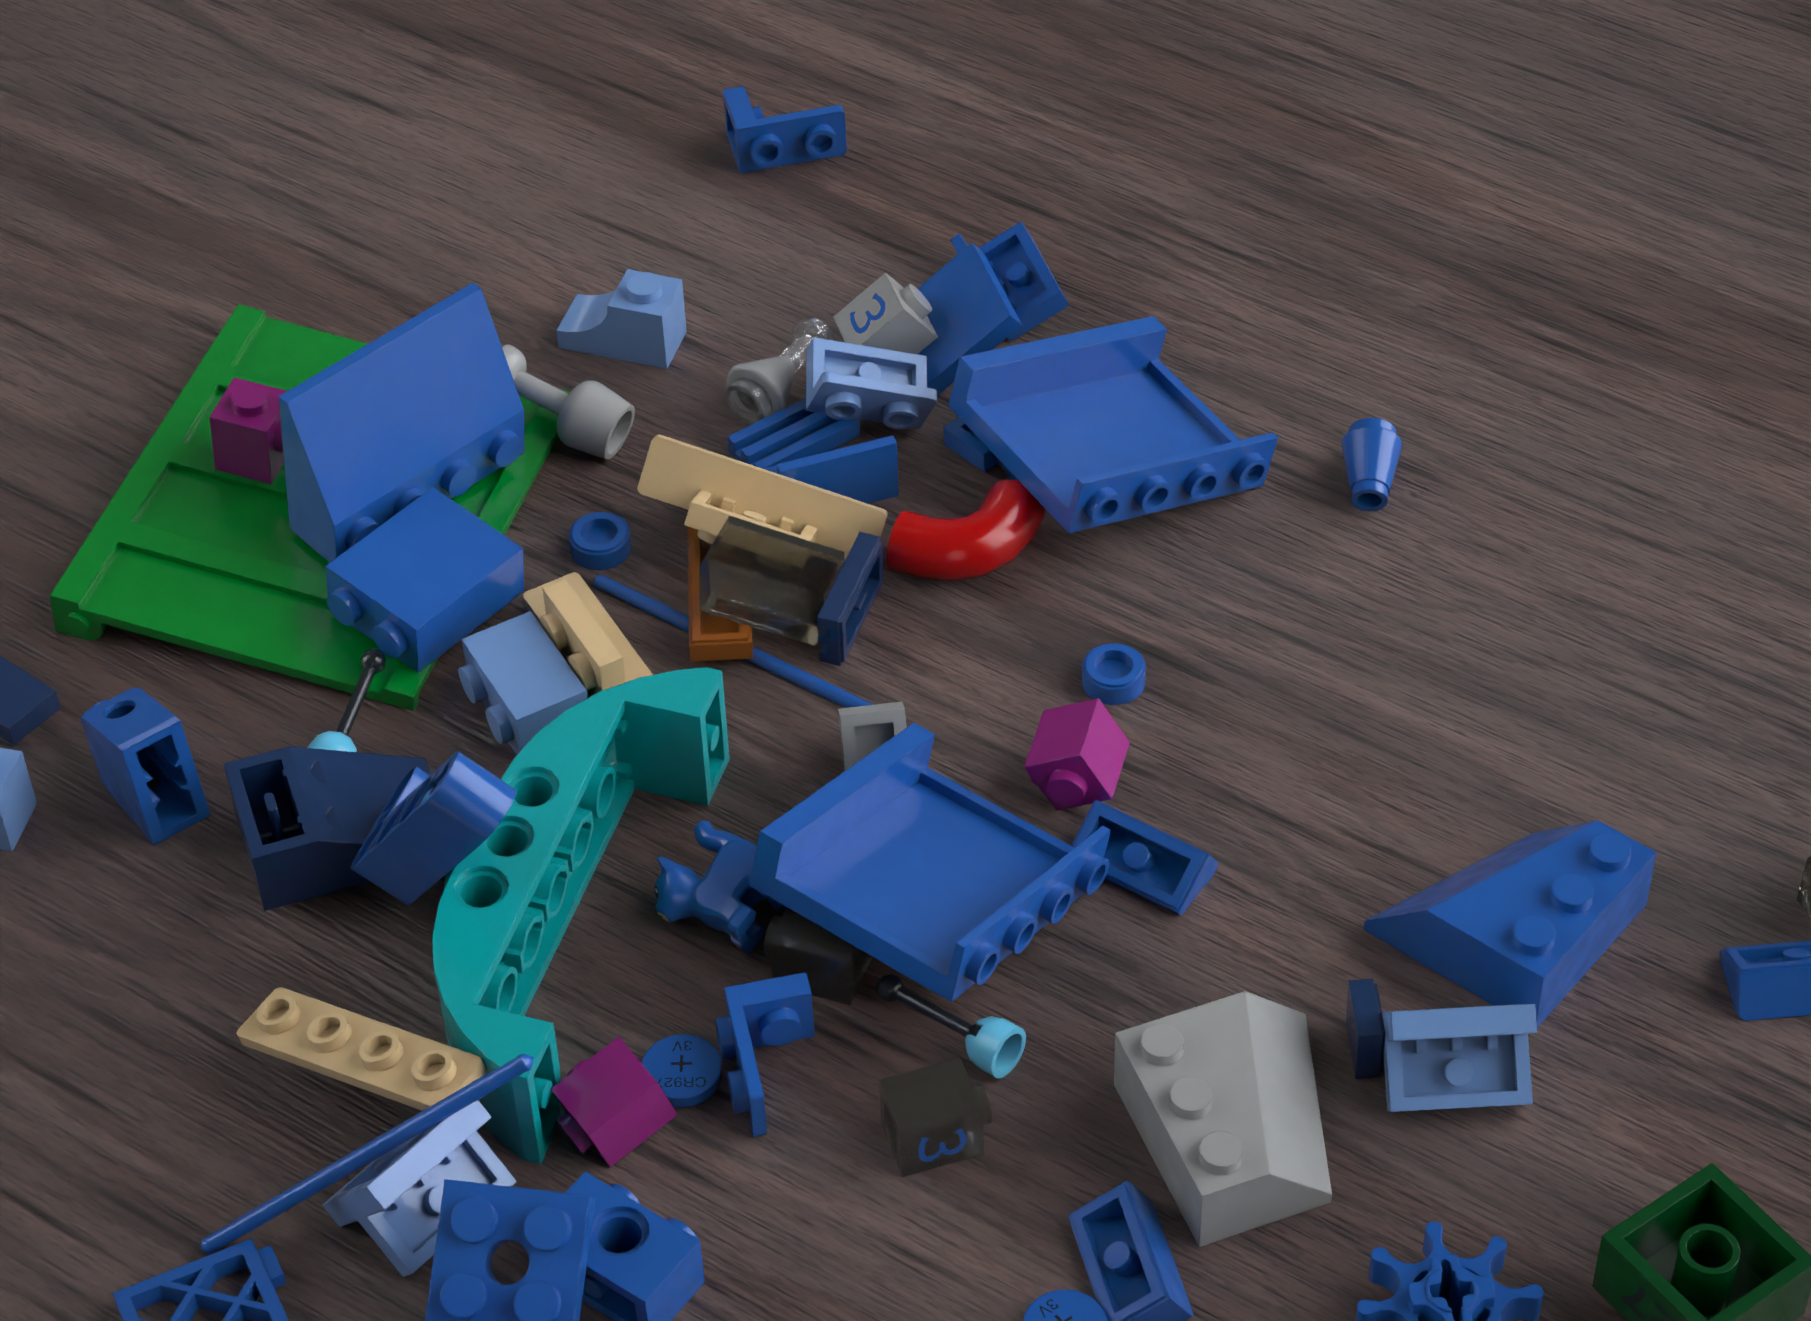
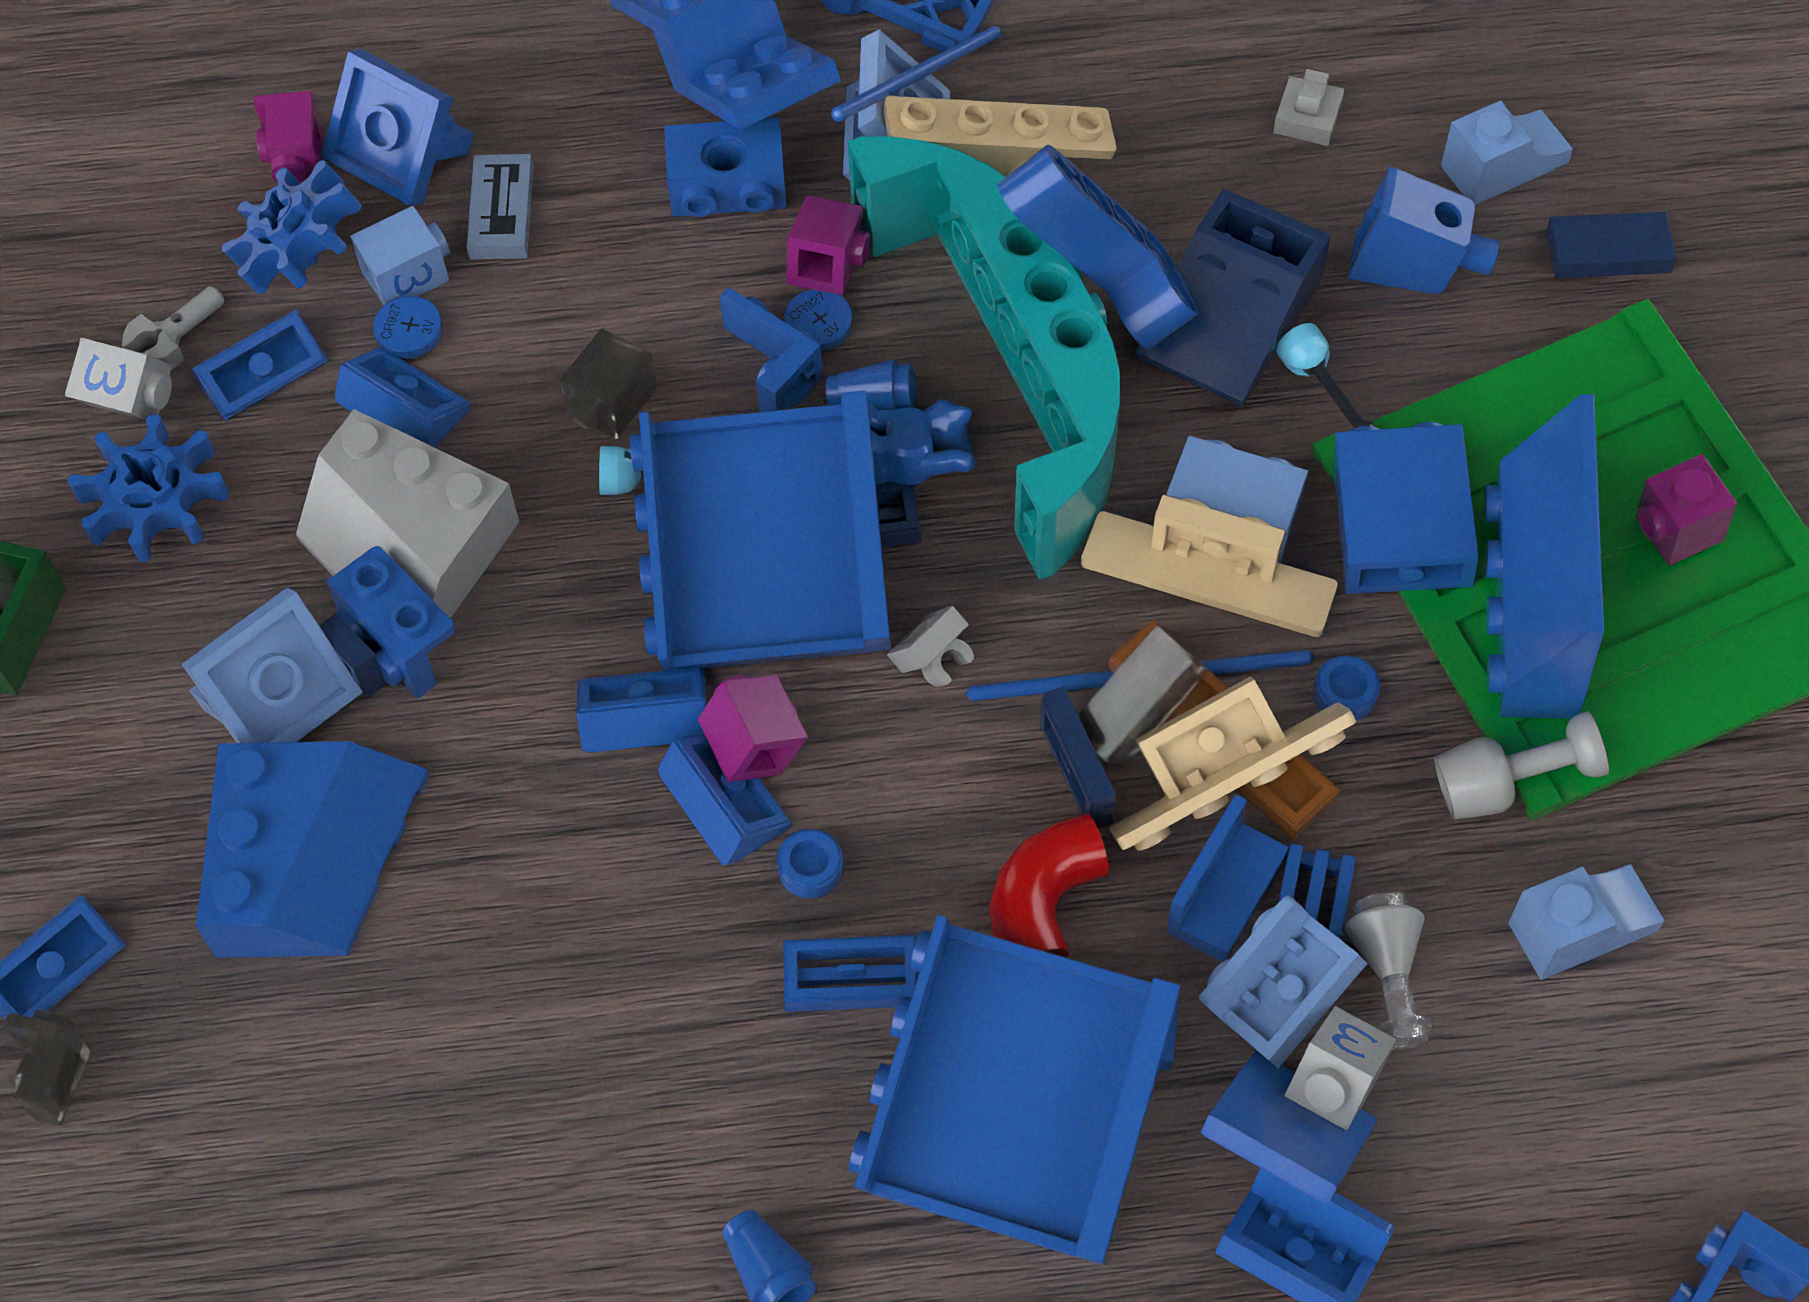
camera: 140 degrees right, 15 degrees up
none -> blue bracket [327,546,455,699]
none -> blue slope [658,733,792,866]
none -> blue tile [783,935,919,1012]
none -> blue cone [826,358,917,410]
none -> light grey tile [1273,69,1345,146]

